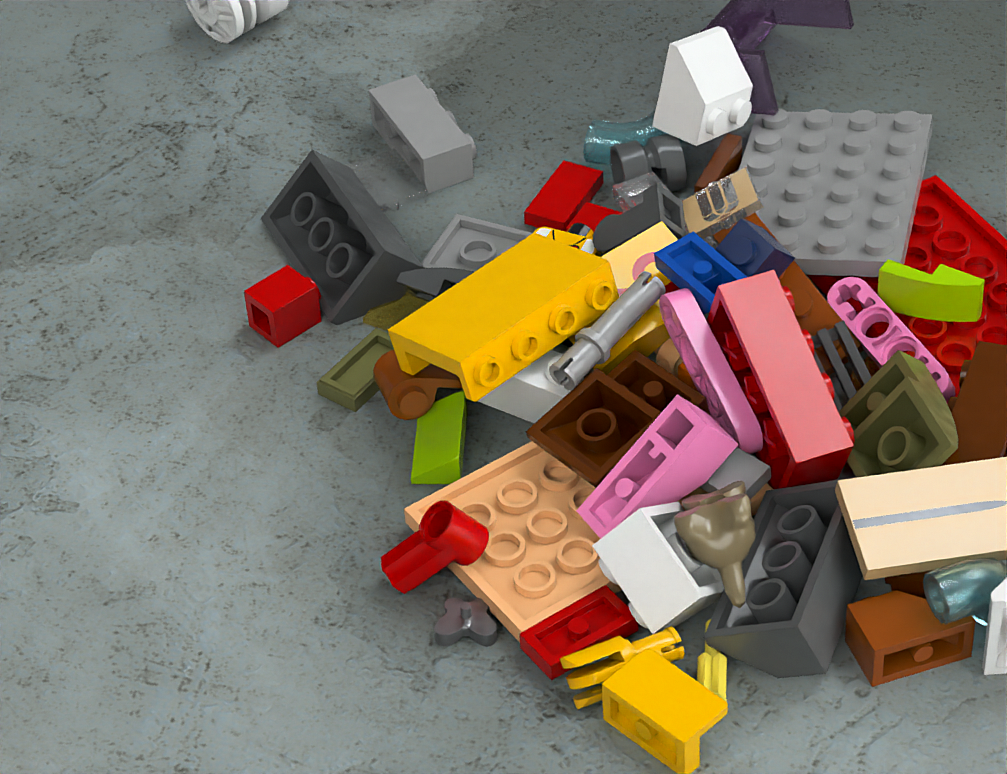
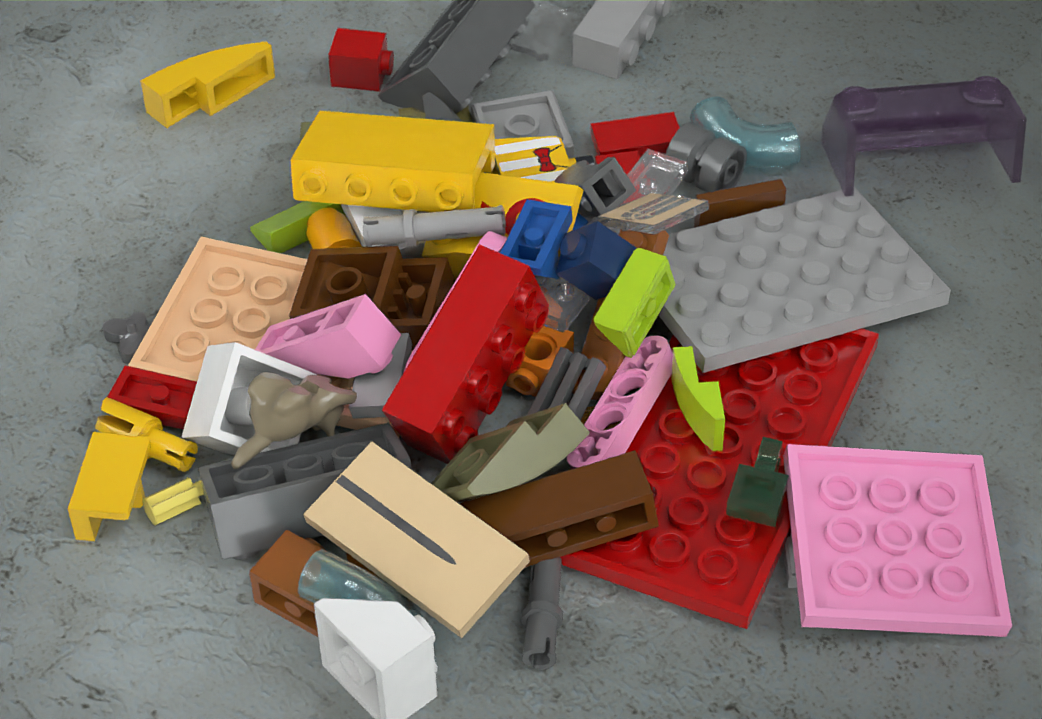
camera: 50 degrees right, 5 degrees up
red piece [381,500,489,594] -> none
white slope [652,26,753,146] -> none
none -> yellow slope [140,41,275,128]
none -> light orange brick [306,208,362,249]
none -> lime slope [593,248,676,358]

